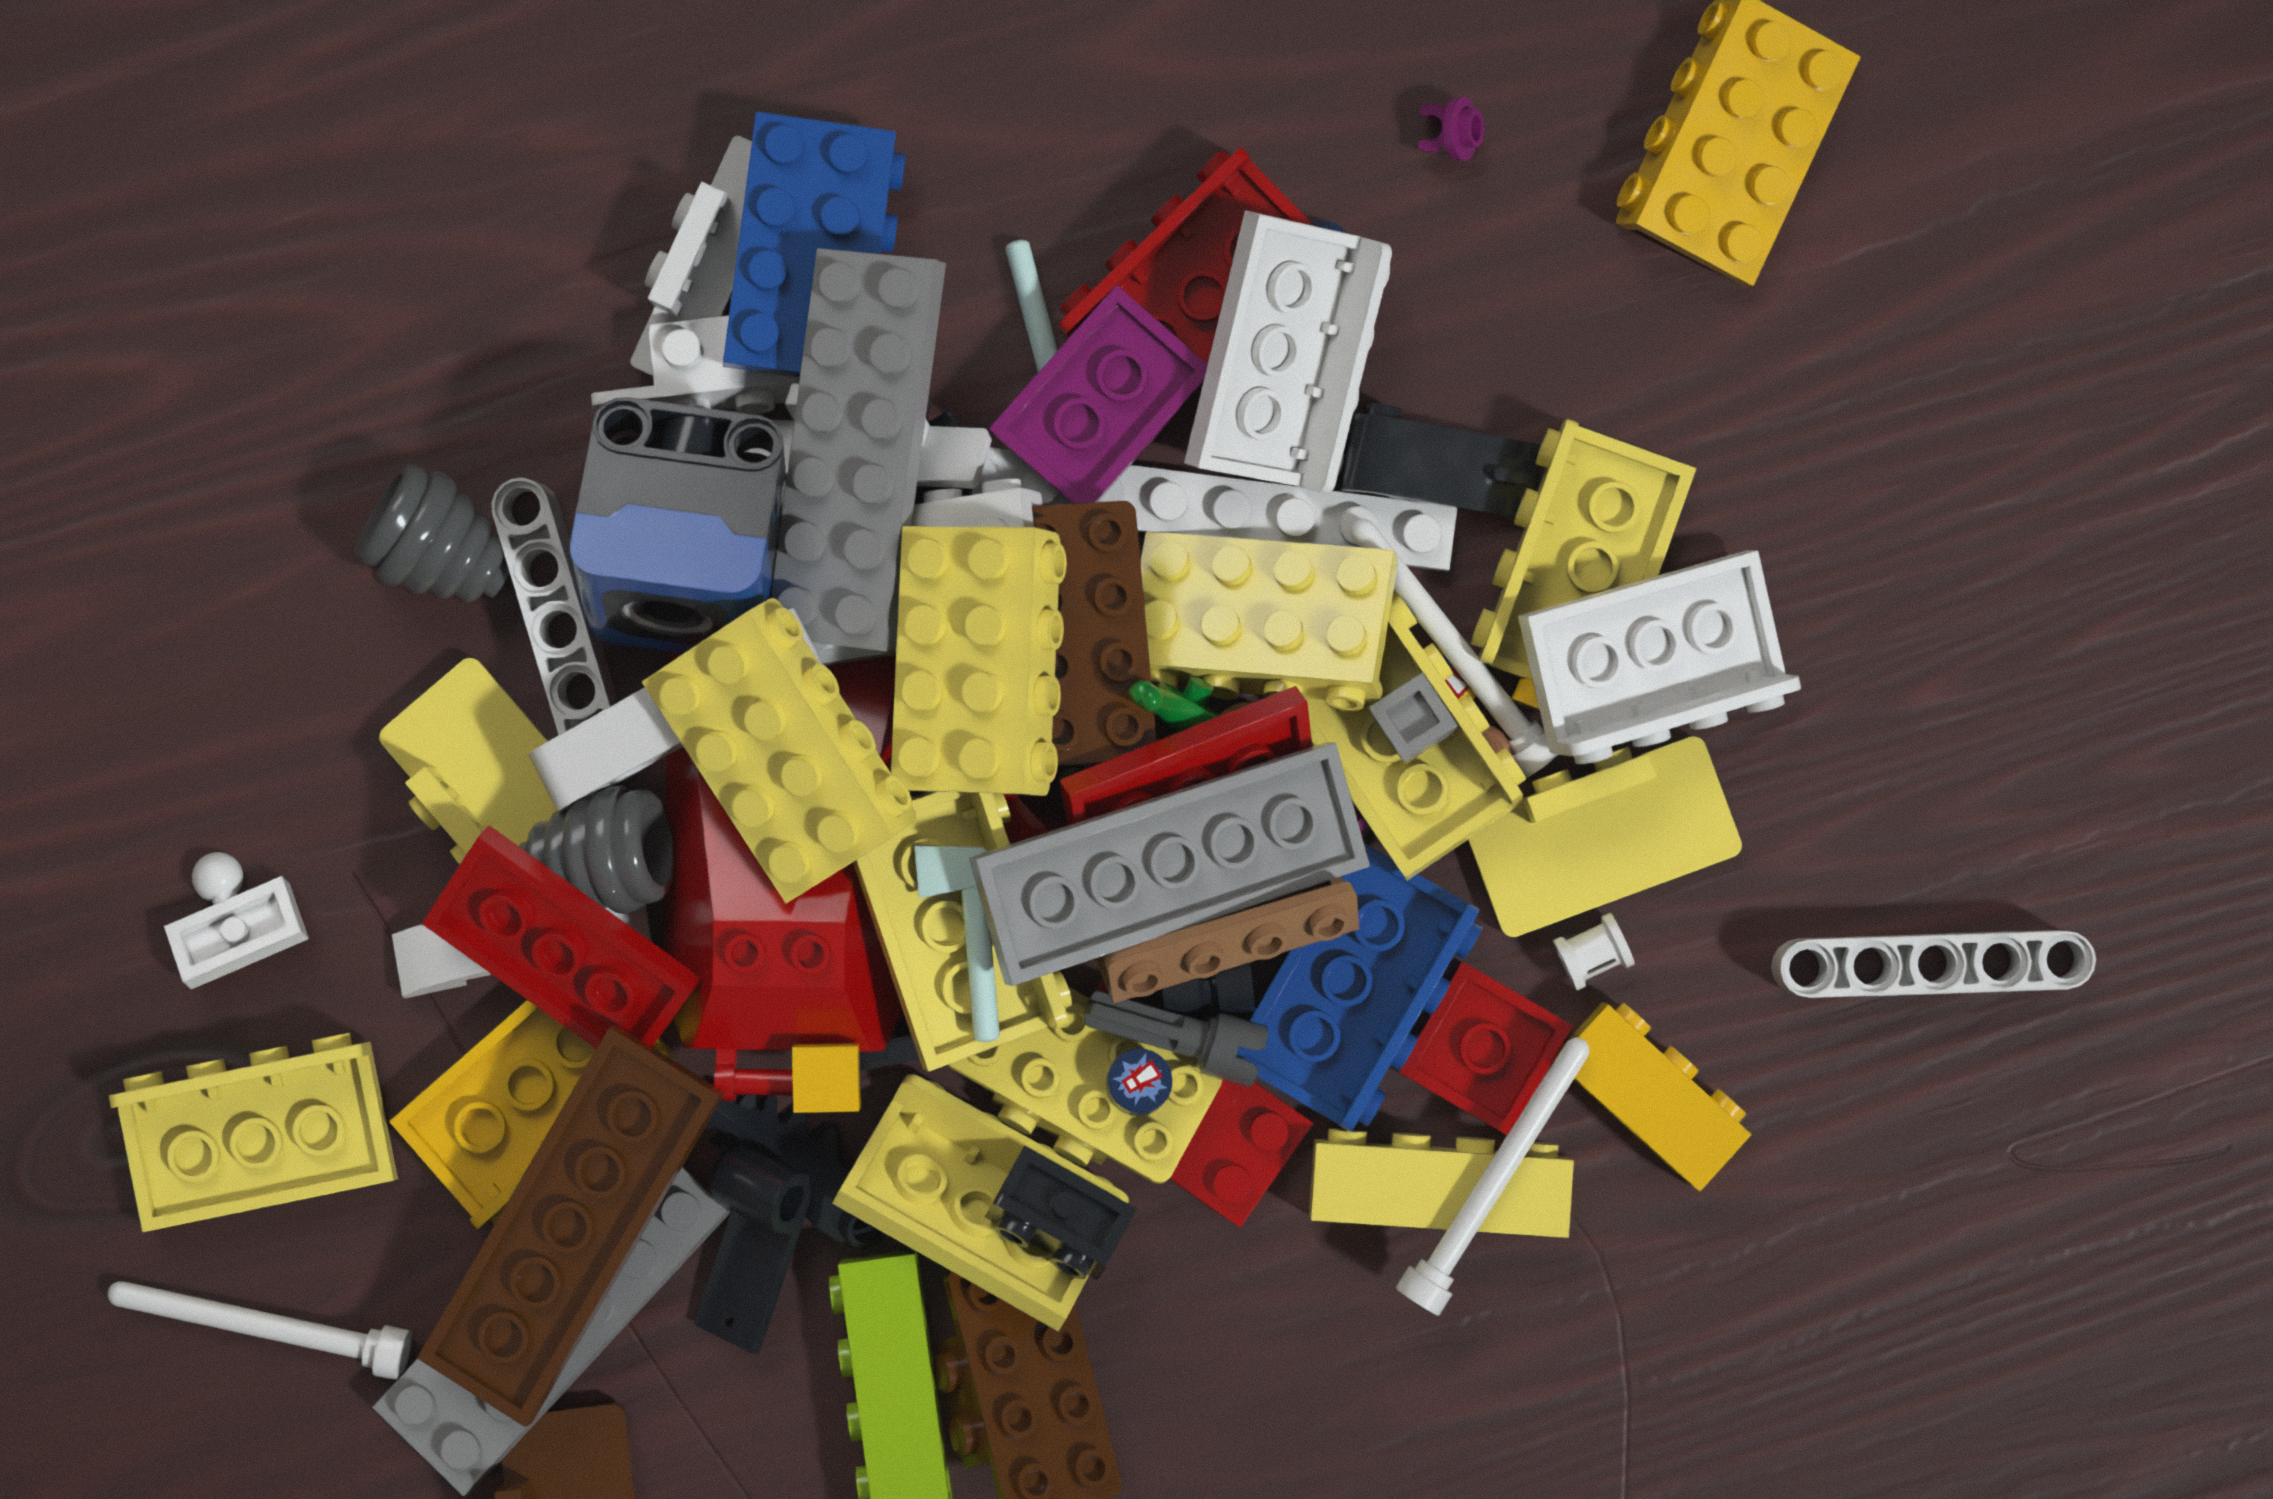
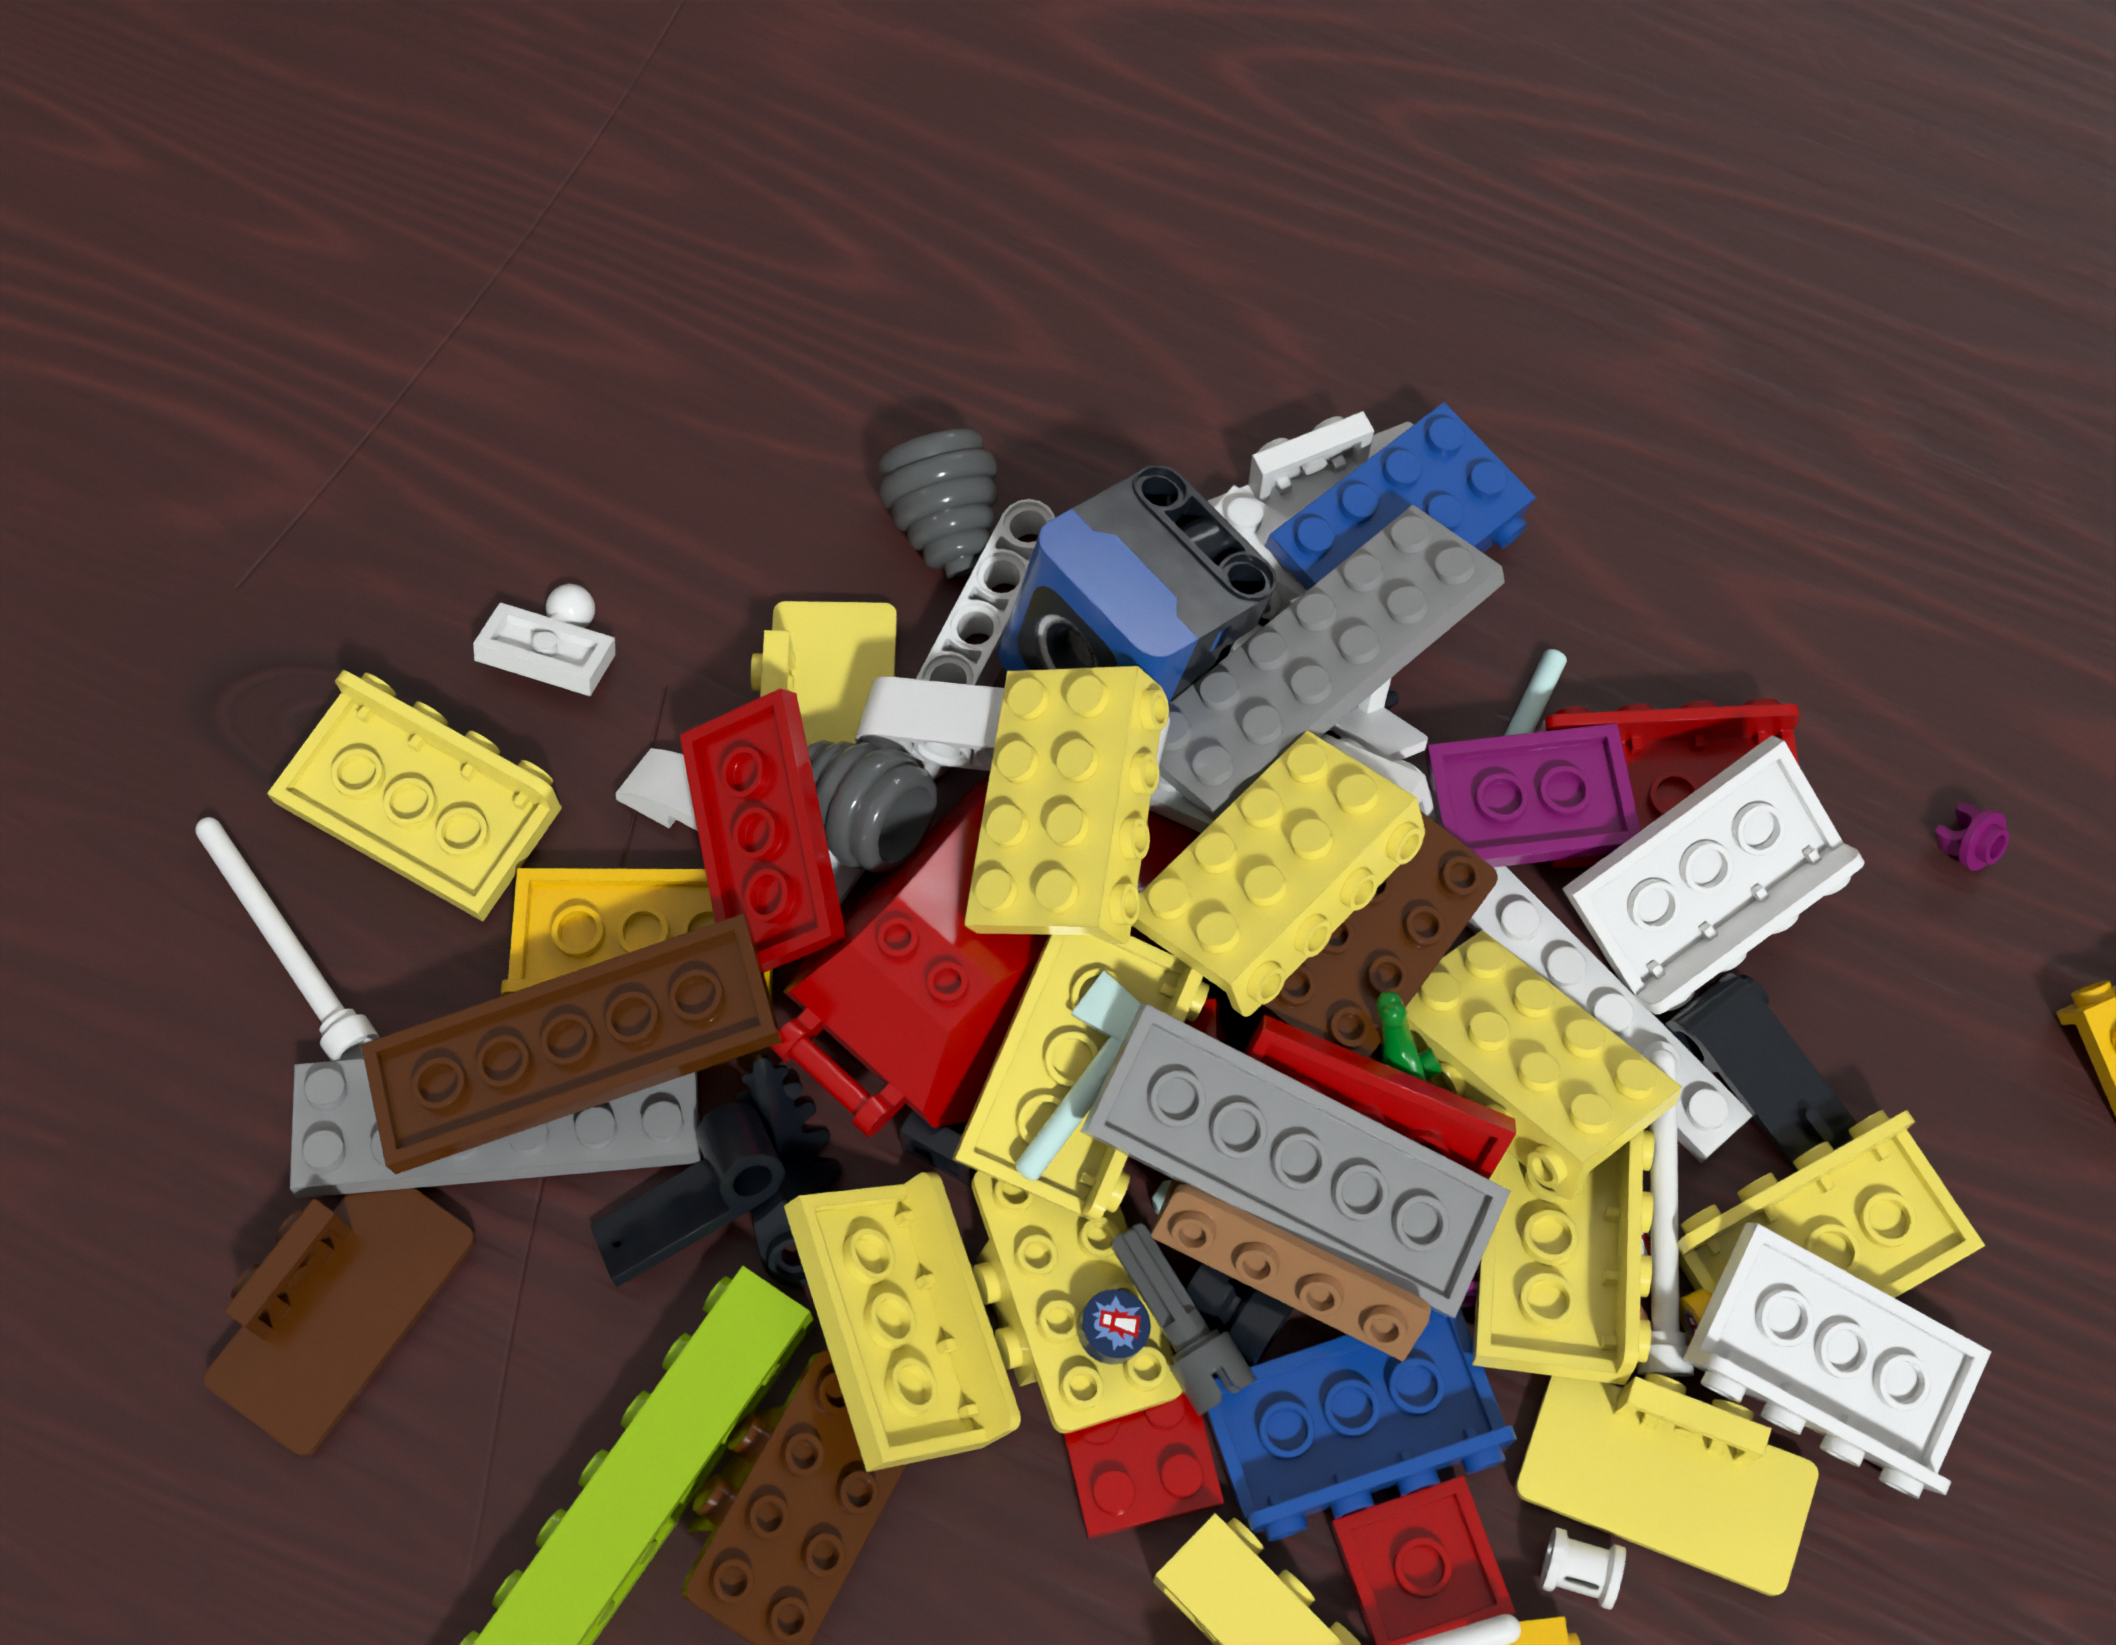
camera: 35 degrees right, 20 degrees down
yellow tile [792,1043,861,1113] -> none
black bracket [985,1145,1137,1280] -> none
light grey plate [1368,672,1459,765] -> none

